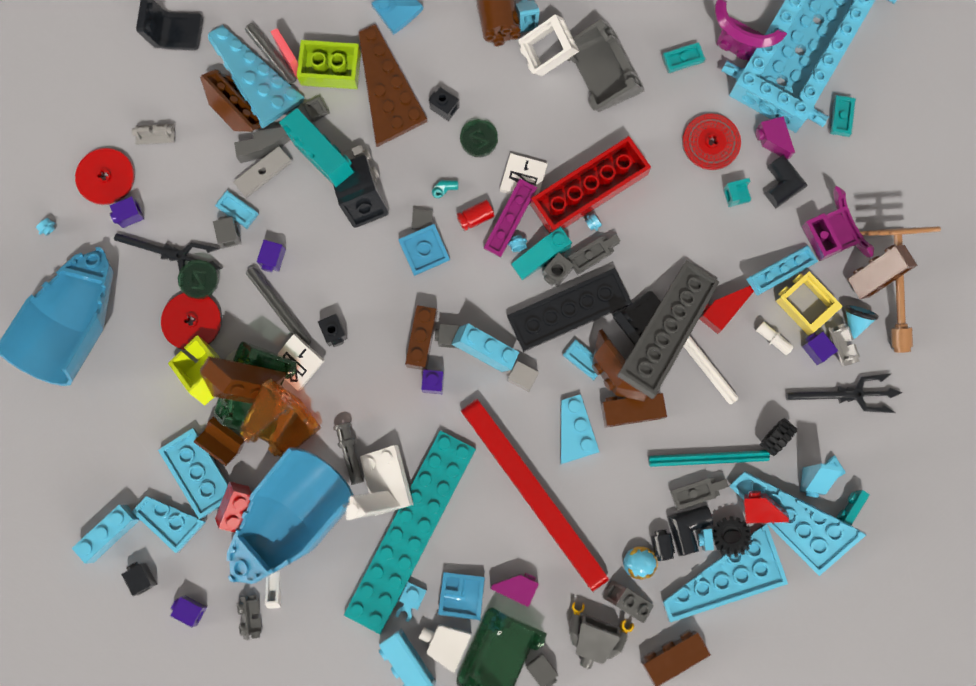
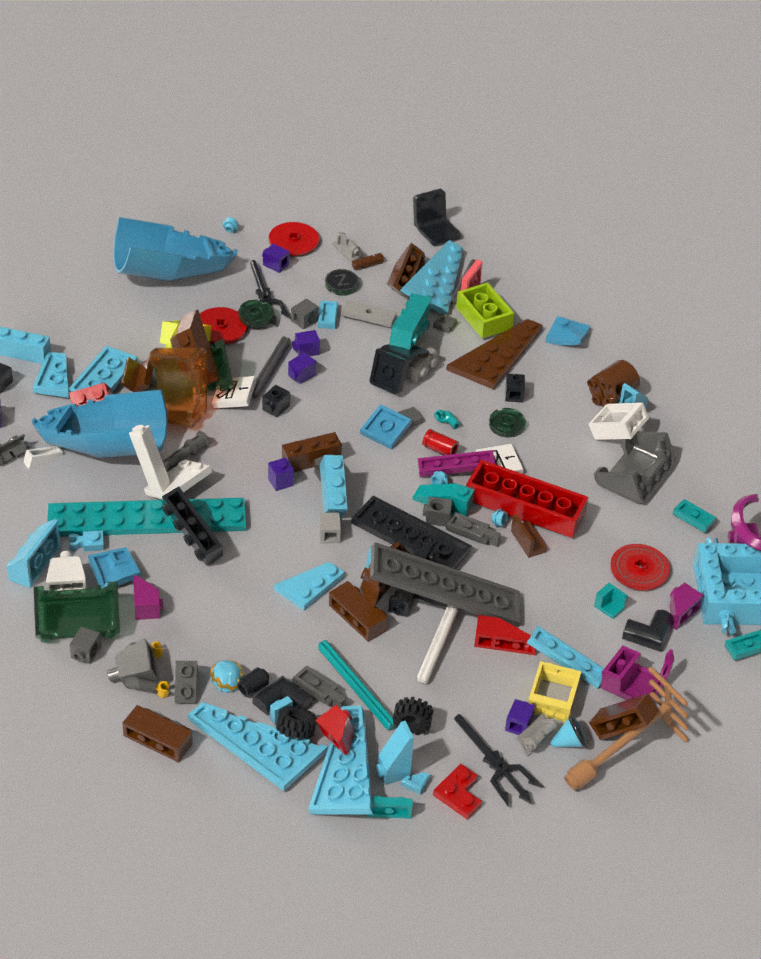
camera: 55 degrees right, 35 degrees down
dark grey slope [234,127,290,163] -> none
red beam [460,399,609,592] -> none
white axle [756,321,793,355] -> none
none -> black brick [162,486,223,566]
none -> dark purple brick [288,352,317,384]
none -> tile [325,269,359,296]
none -> reddish brown axle [352,253,384,270]
none -> red plate [433,763,482,820]
none -> reddish brown panel [511,514,547,558]

